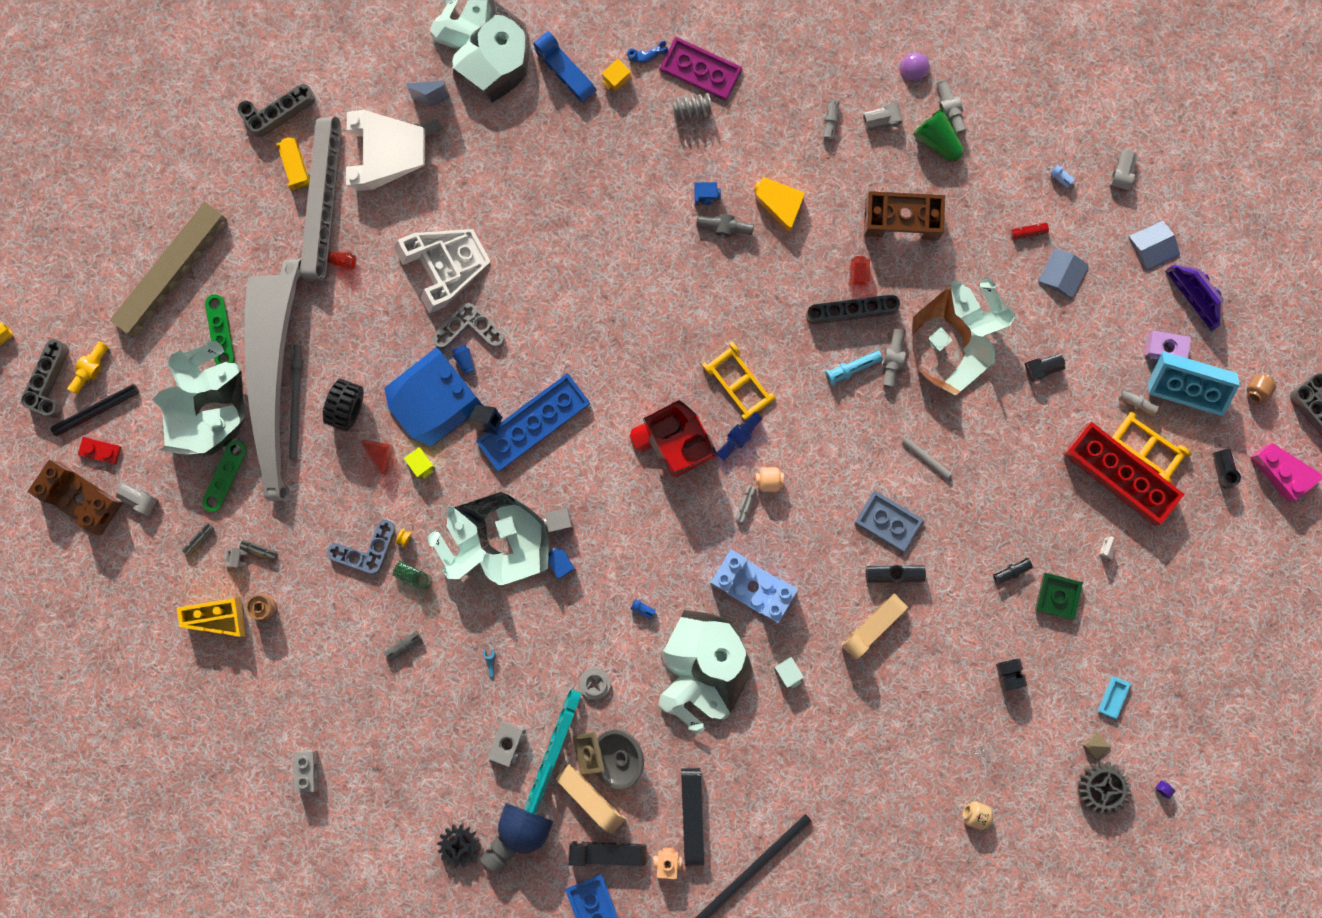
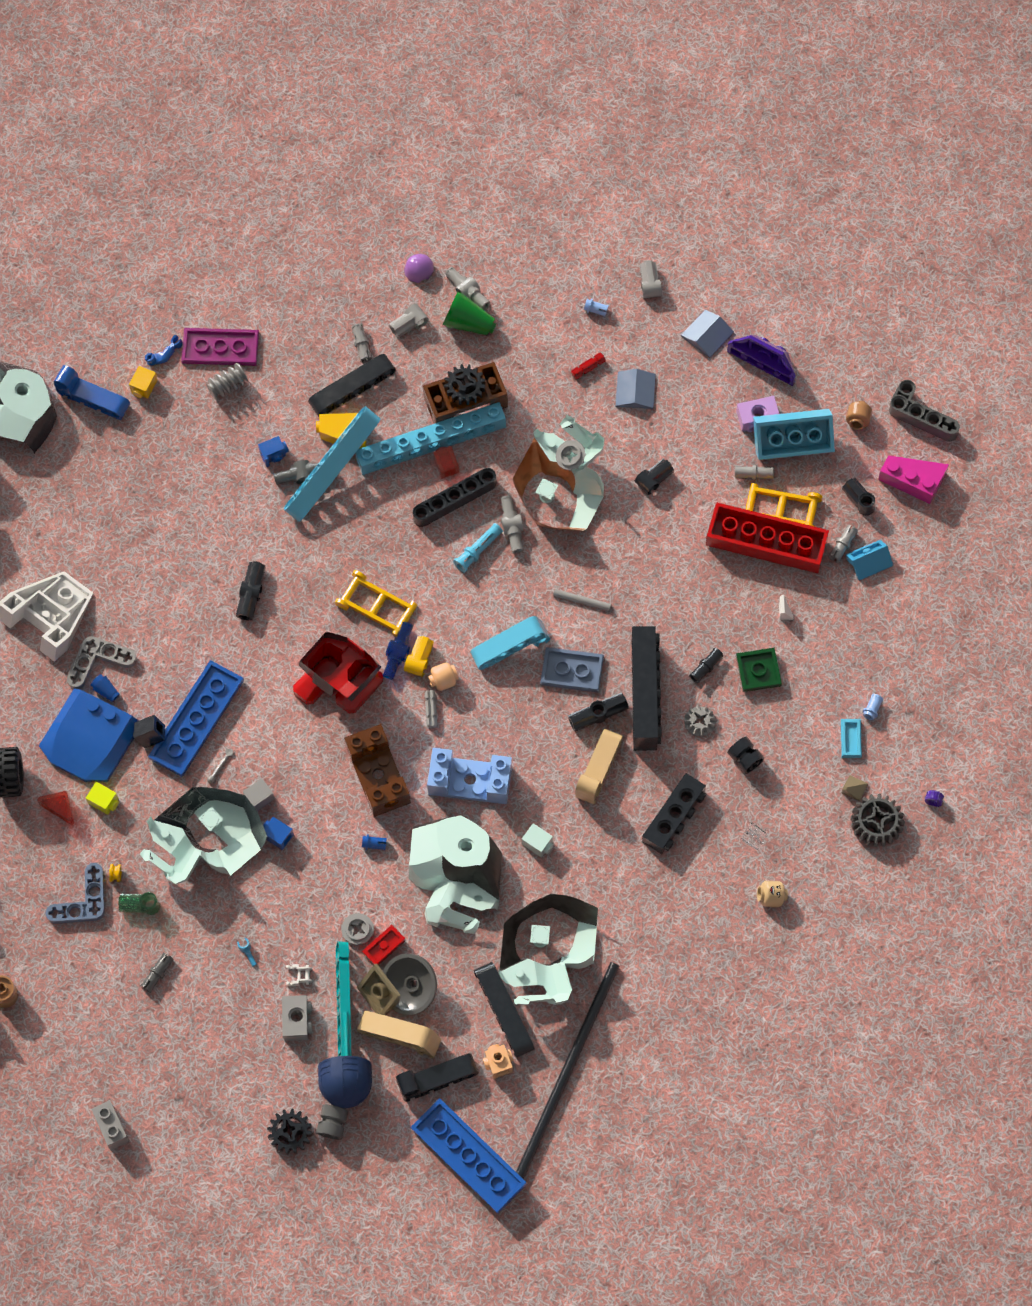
camera: 25 degrees left, 15 degrees down
none -> light grey hinge [207,749,233,783]
none -> black piece [236,561,266,621]
none -> medium azure beam [284,406,381,522]
none -> white piece [286,964,313,986]
none -> black beam [308,354,396,417]
none -> reddish brown plate [344,724,411,817]
none -> medium azure brick [356,402,506,475]
none -> red plate [362,924,406,965]
none -> yellow piece [404,636,434,677]
none -> black gear [444,364,486,405]
none -> medium azure beam [470,616,551,670]
none -> light aqua piece [498,894,598,1005]
none -> light grey gear [556,440,586,471]
none -> black brick [631,626,662,751]
none -> black brick [642,773,707,854]
none -> light grey gear [684,705,716,736]
none -> light grey pin [829,525,858,563]
none -> dark azure panel [846,540,893,580]
none -> light blue pin [863,694,883,720]

